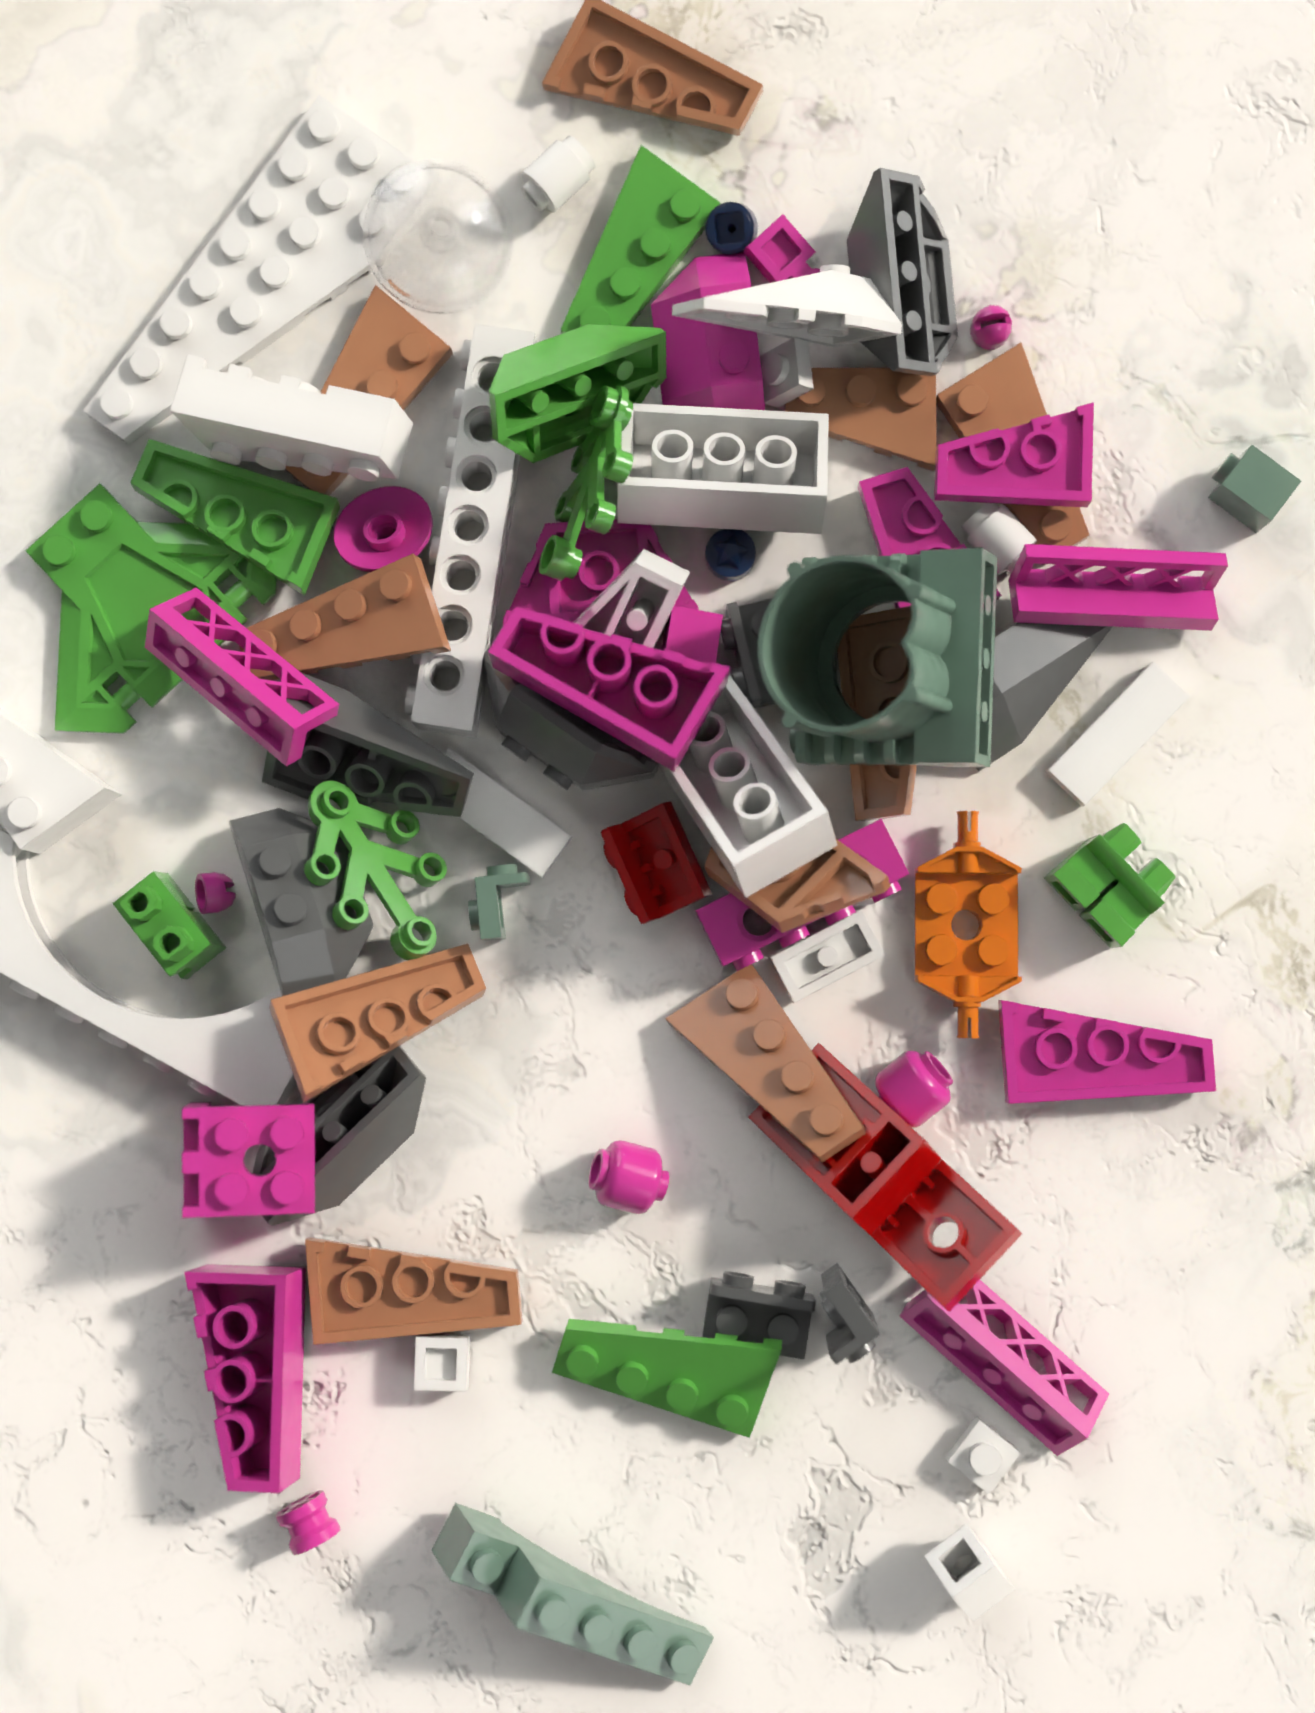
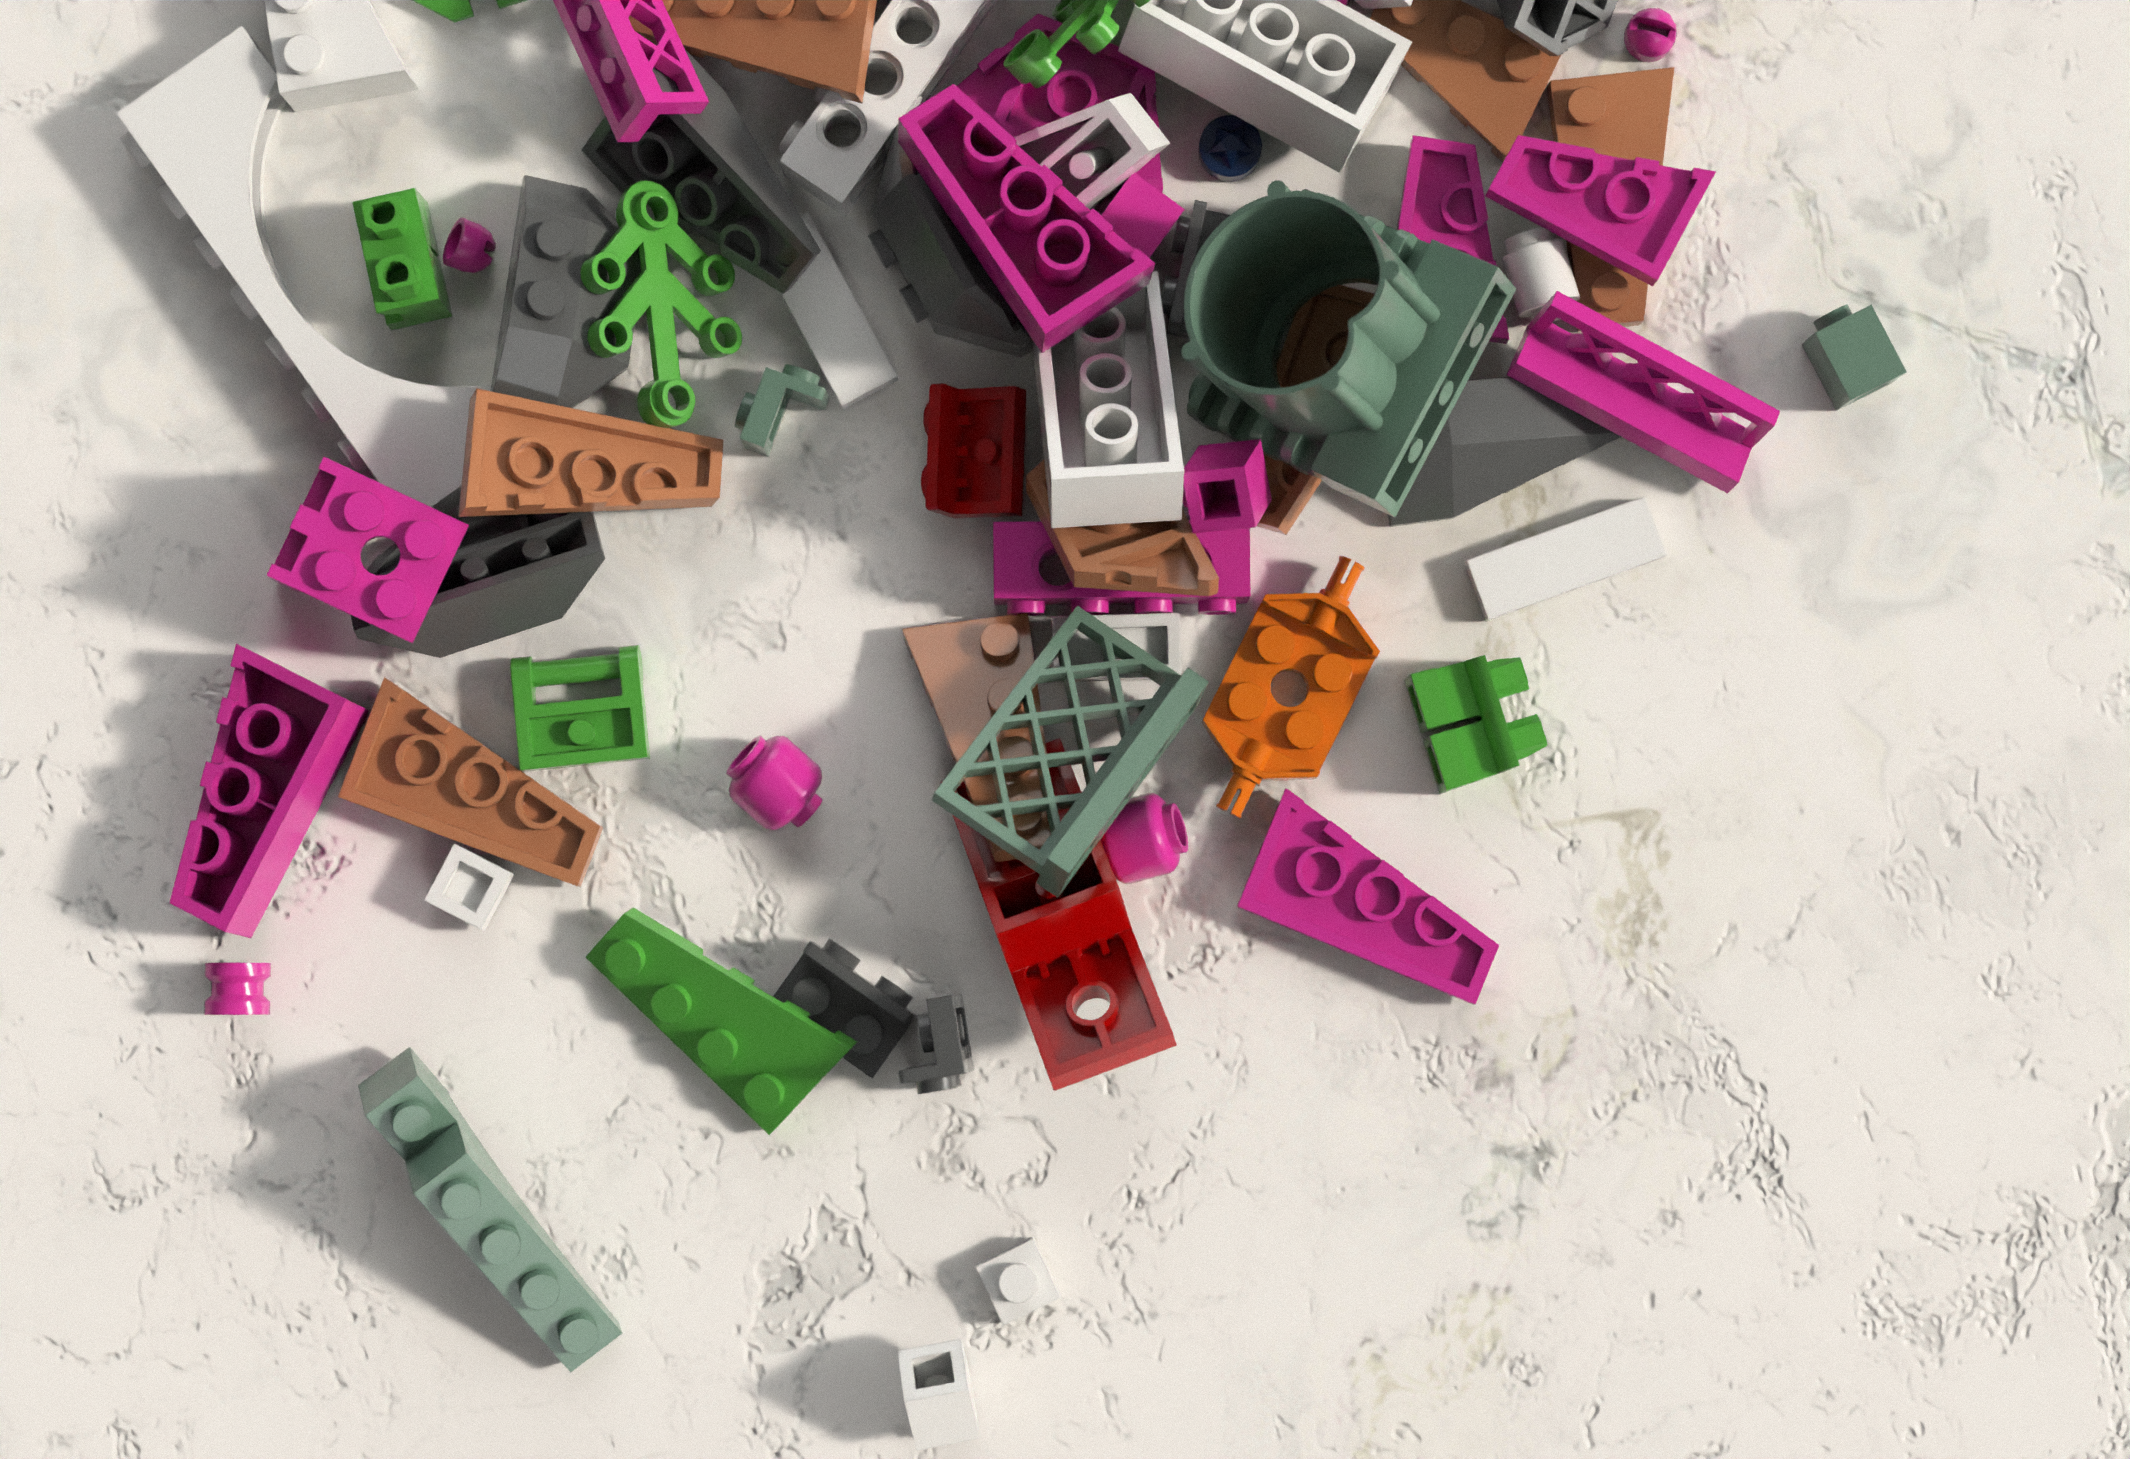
camera: 15 degrees right, 0 degrees up
dark pink fence [899,1280,1109,1456] -> none
none -> bright green plate [510,645,650,772]
none -> sand green fence [932,606,1209,898]
none -> dark pink brick [1182,439,1272,533]

